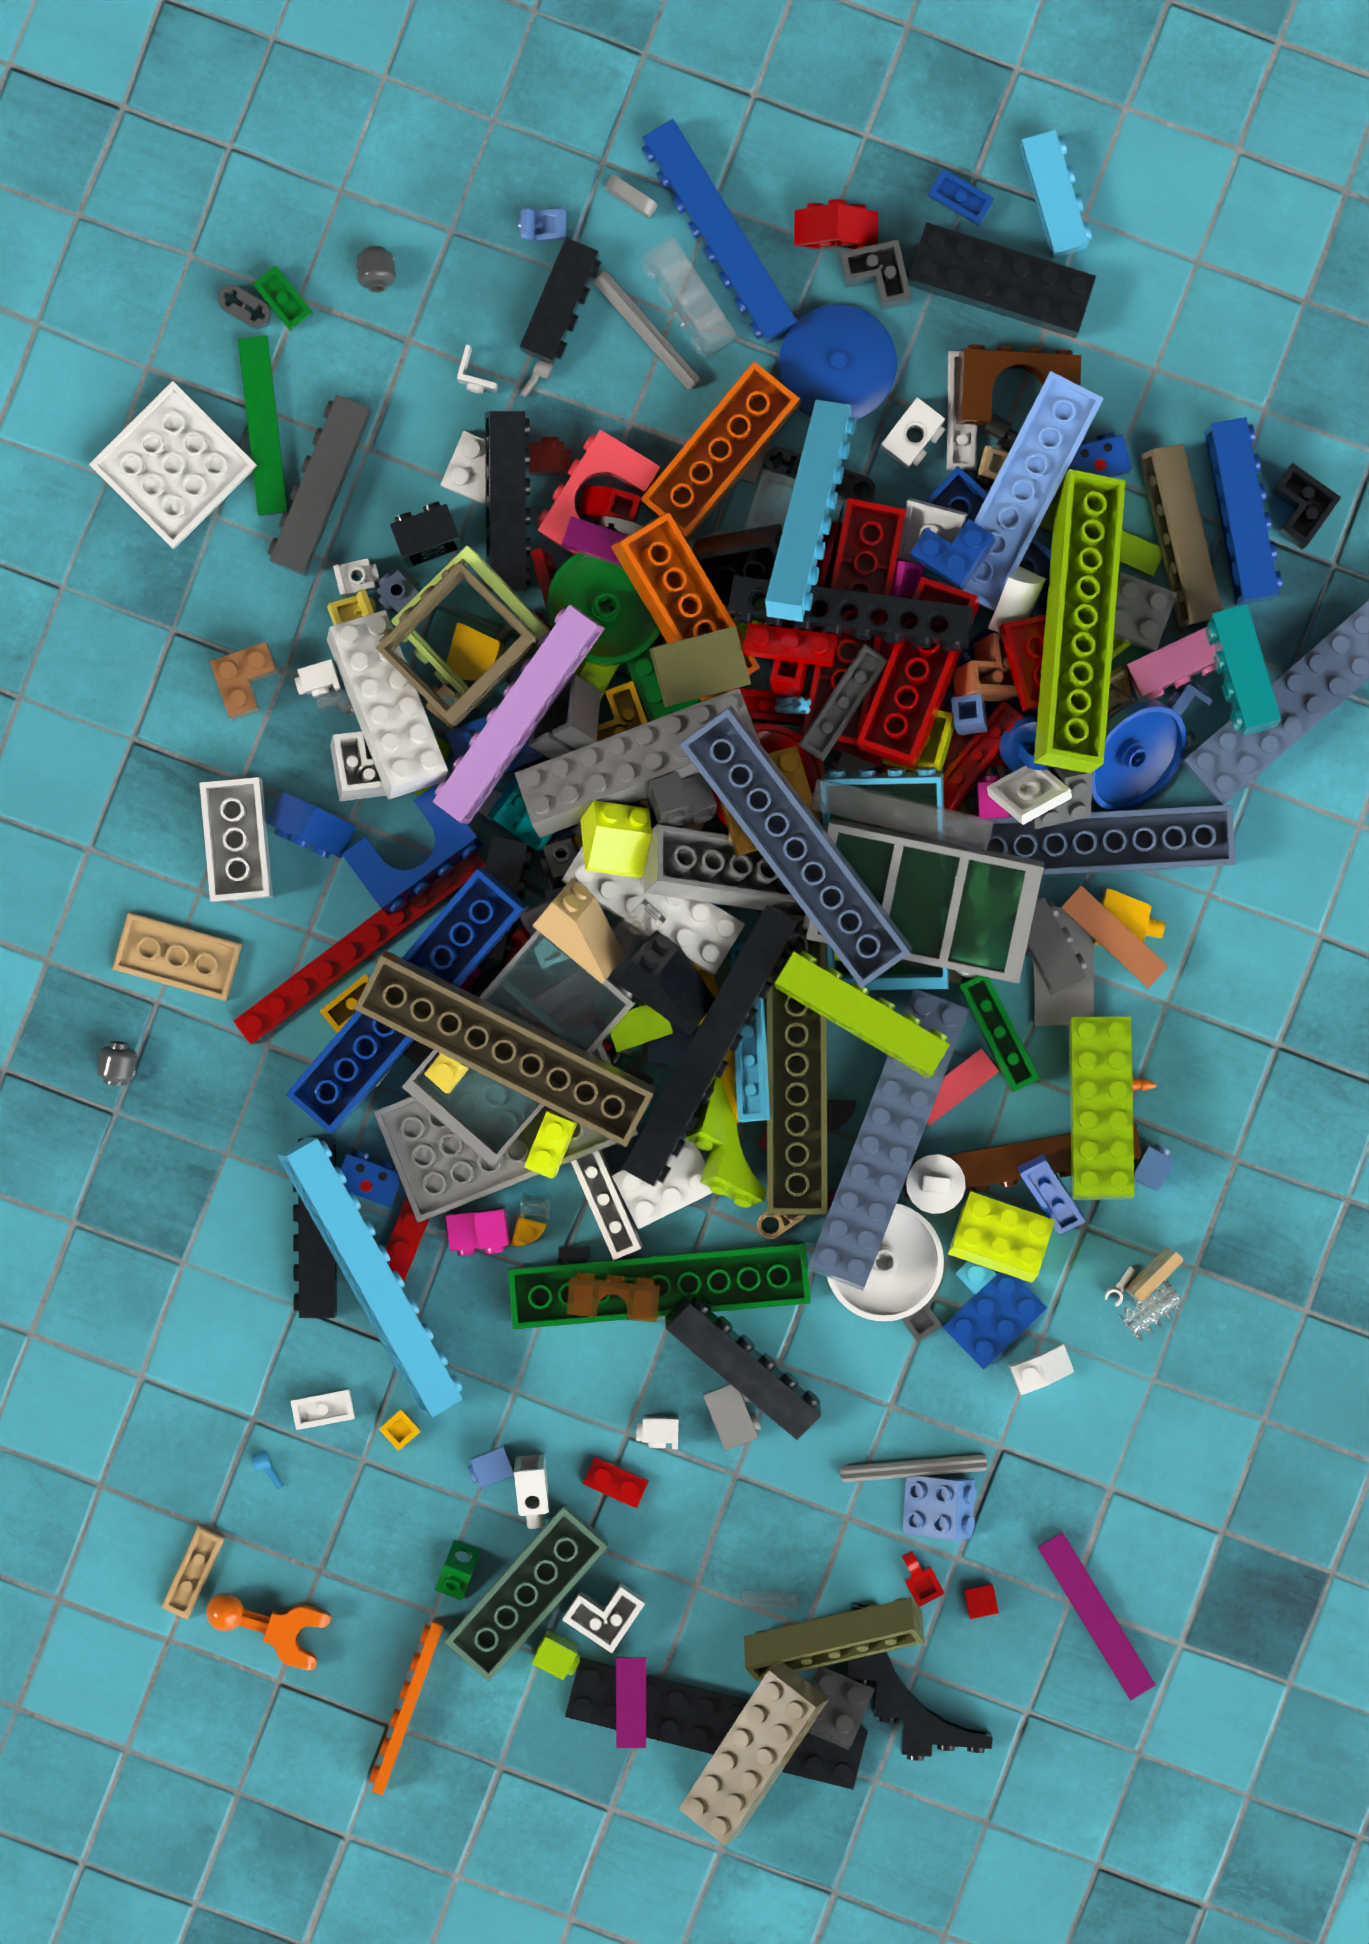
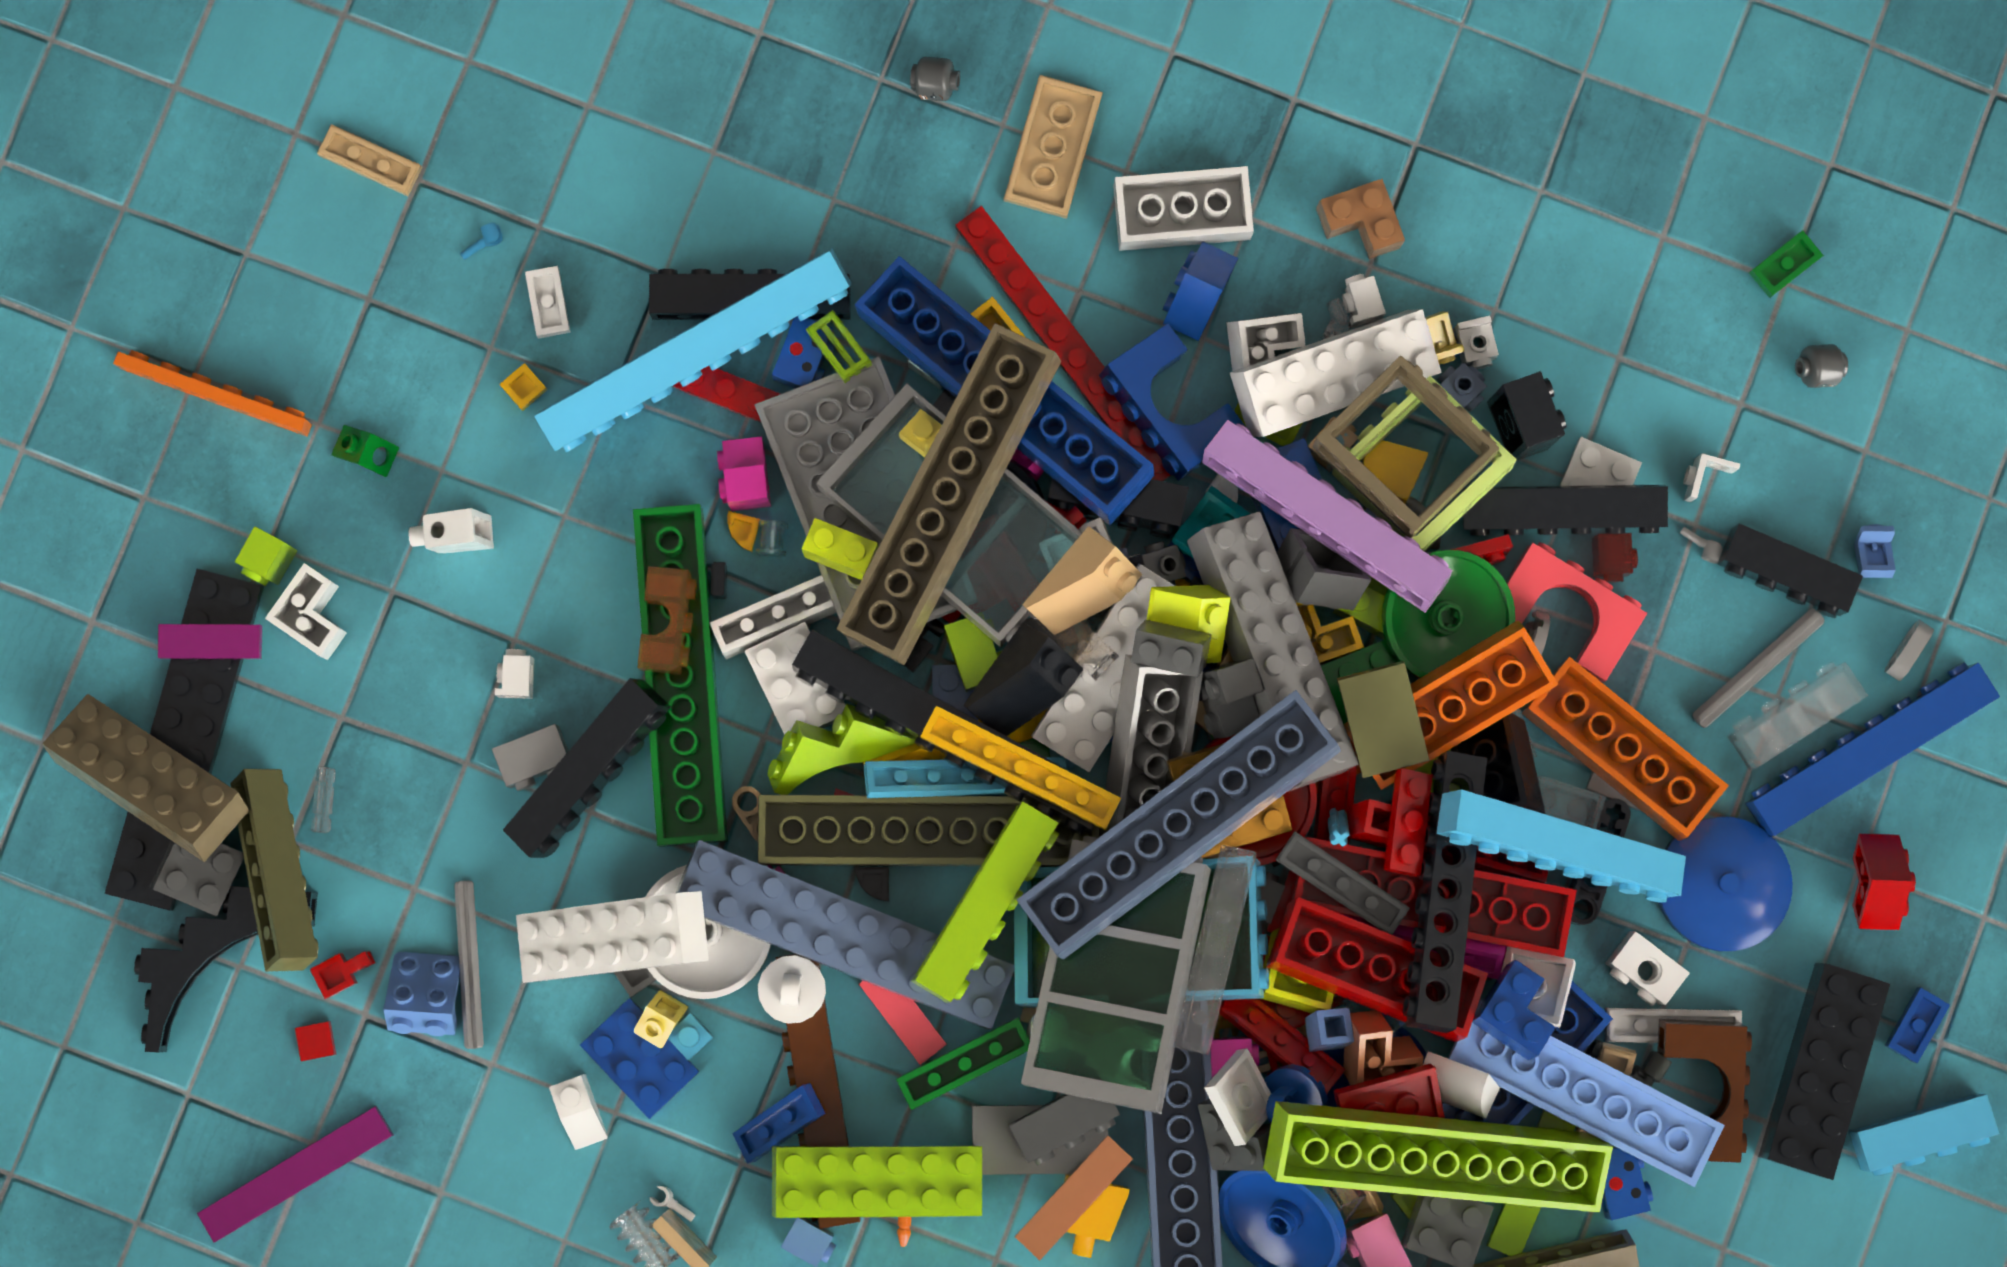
camera: 85 degrees right, 5 degrees down
white plate [89,381,257,549] -> none
orange piece [206,1593,332,1670] -> none
dark grey beam [218,285,271,329] -> none
green tile [238,335,288,516] -> none
dark grey brick [268,395,372,576] -> none
sand green brick [444,1504,609,1682] -> none
medium blue brick [468,1444,514,1488] -> none
magenta tile [561,516,628,567] -> none
red slope [577,485,642,523] -> none
red plate [583,1456,649,1509] -> none
dark grey brick [839,240,911,310] -> none
neon yellow brick [948,1191,1055,1283] -> none
none -> white brick [516,891,709,983]
none -> light yellow bracket [634,990,688,1048]
none -> lime tile [806,310,872,383]
none -> yellow plate [920,706,1121,830]
none -> dark grey brick [1131,619,1212,678]

